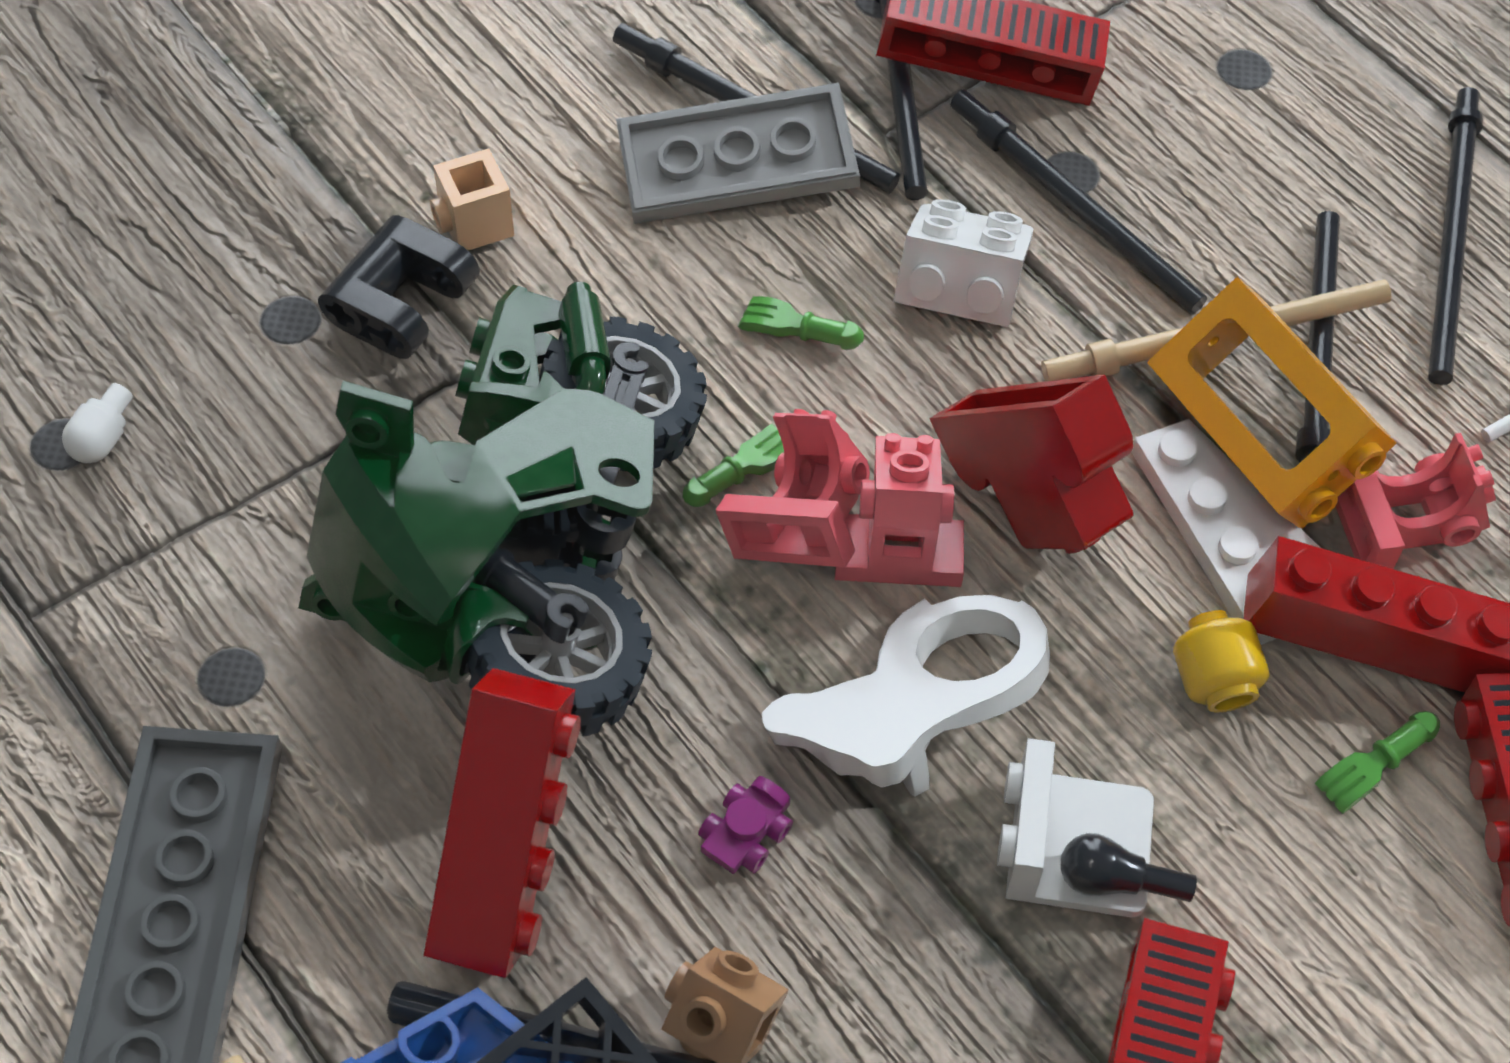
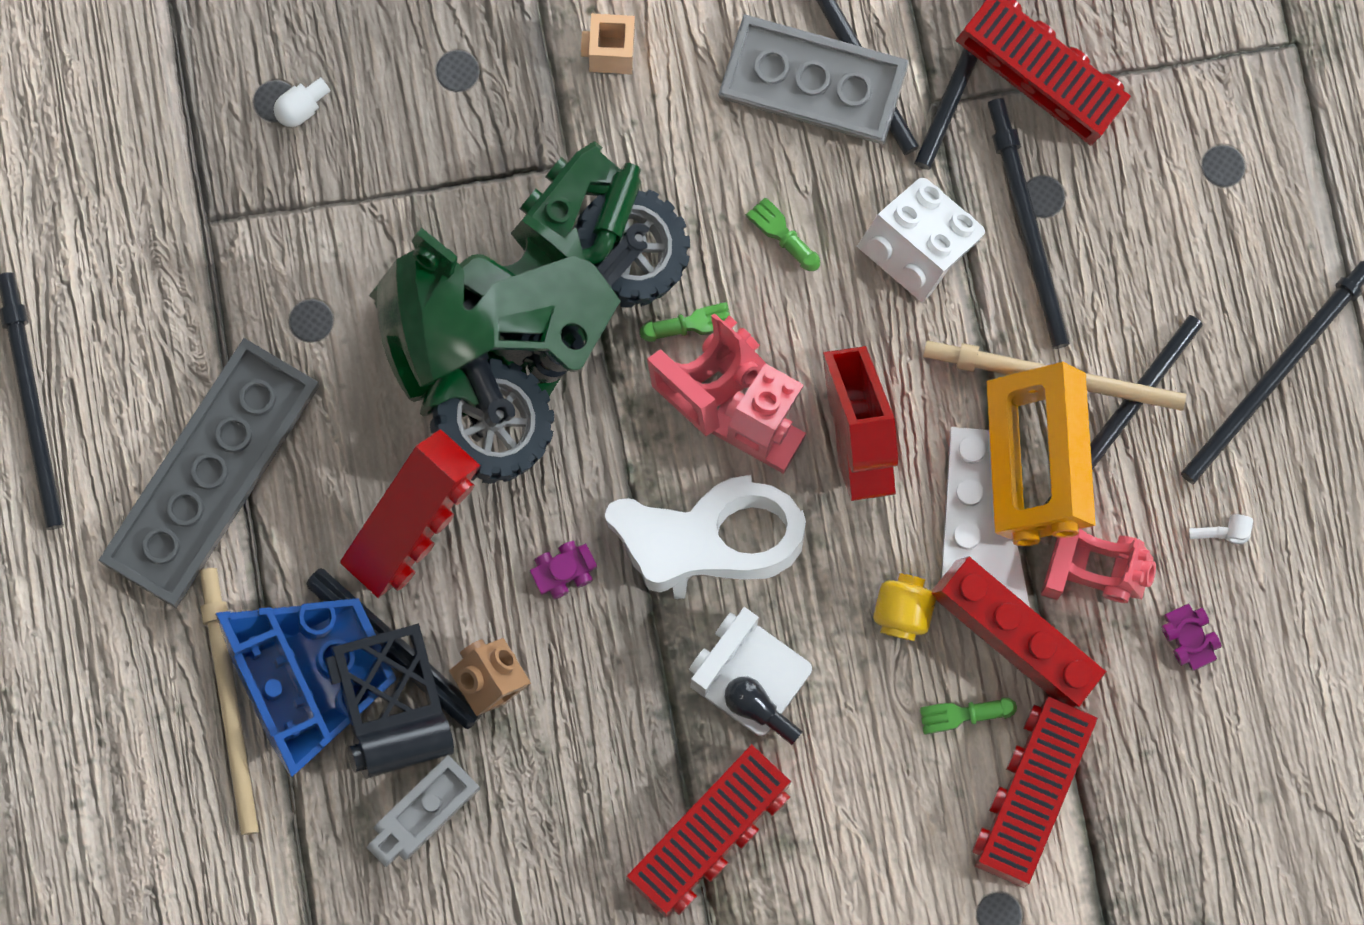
camera: 25 degrees right, 20 degrees up
black connector [318,215,480,359] -> none

